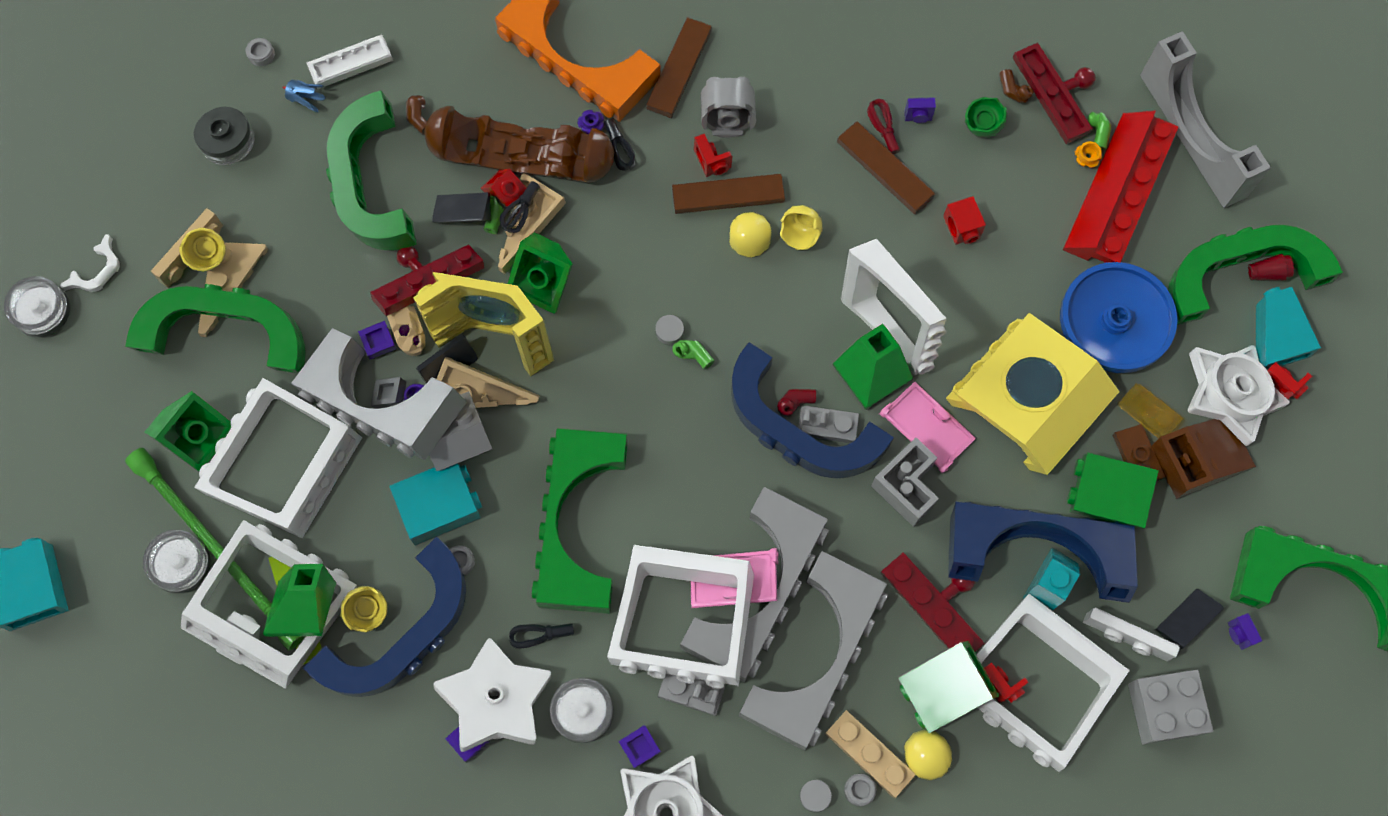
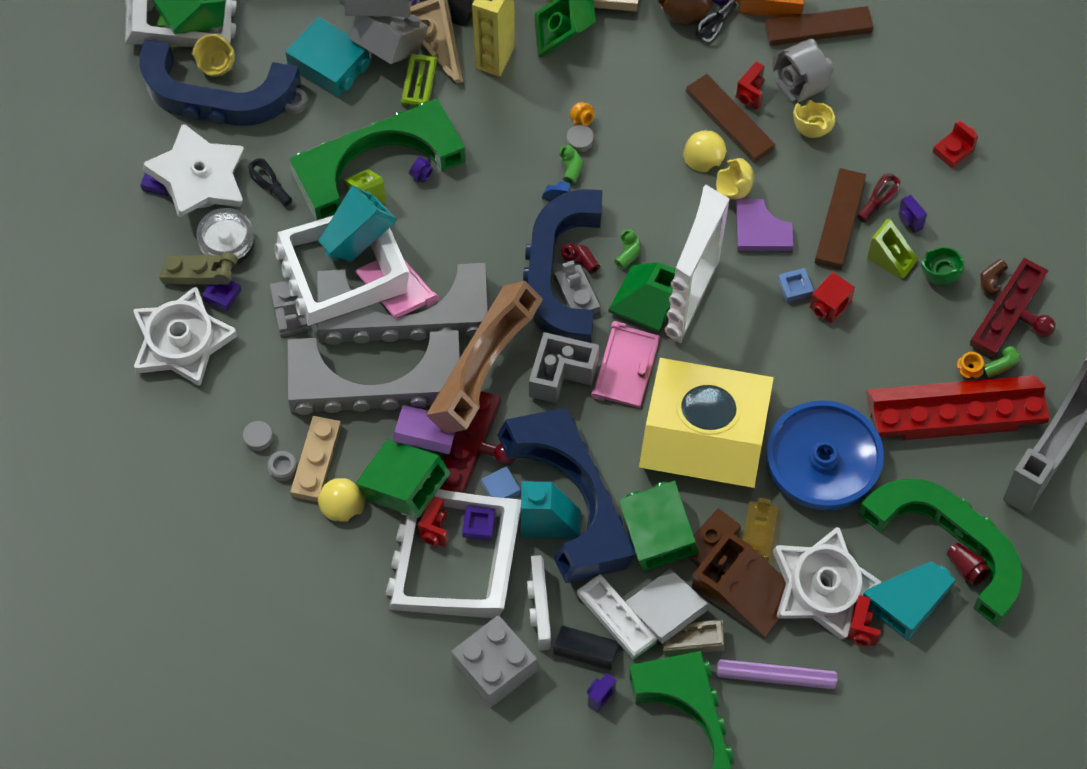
camera: 60 degrees right, 10 degrees down
none -> olive plate [159,252,238,284]
none -> teal slope [318,185,397,262]
none -> lime slope [344,169,386,204]
none -> medium lavender tile [392,405,455,454]
none -> lime tile [401,54,437,107]
none -> dark purple plate [409,157,433,182]
none -> medium nougat arch [426,281,543,434]
none -> dark purple plate [462,506,496,541]
none -> medium blue tile [481,466,521,499]
none -> blue tile [542,182,571,201]
none -> light orange plate [570,102,594,126]
none -> white plate [577,574,657,660]
none -> bright green arm [614,229,641,270]
none -> tile [625,568,709,644]
none -> dark tan plate [663,620,725,657]
none -> lavender axle [717,659,838,689]
none -> medium lavender tile [736,199,793,251]
none -> medium blue tile [778,268,814,303]
none -> light yellow hair [793,100,835,138]
none -> lime slope [867,219,919,279]
none -> red bracket [933,120,978,169]

